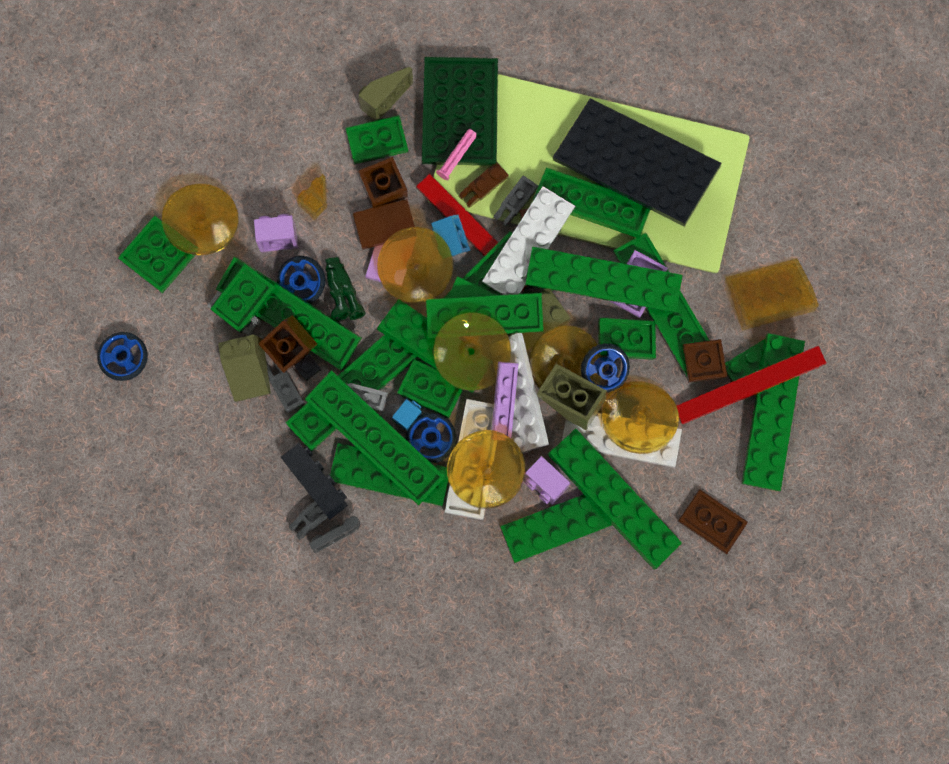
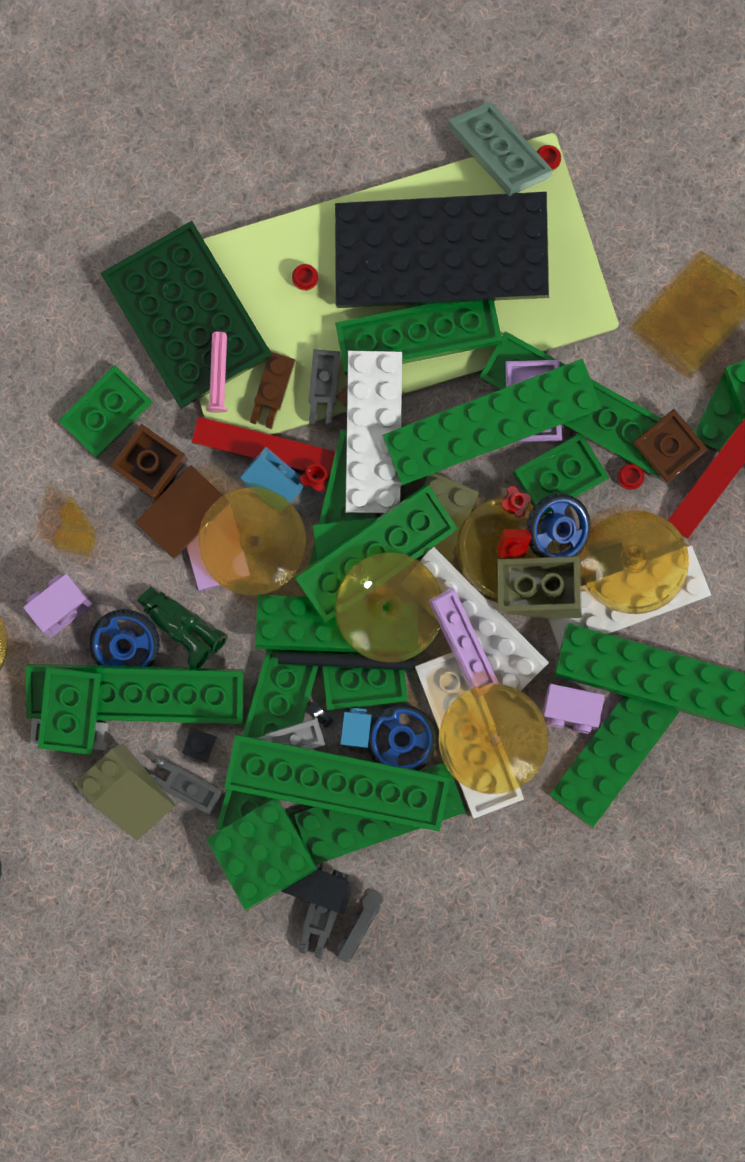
camera: 25 degrees left, 5 degrees up
reddish brown brick [259,315,317,373] -> none
olive slope [358,67,413,121] -> none
none -> green plate [206,799,318,911]
none -> black piece [278,651,414,671]
none -> red plate [292,264,318,291]
none -> red plate [299,464,330,492]
none -> black tile [307,702,334,728]
none -> sand green plate [447,102,553,196]
none -> red plate [496,530,532,557]
none -> red plate [501,486,531,518]
none -> red plate [537,145,561,170]
none -> red plate [617,463,644,490]

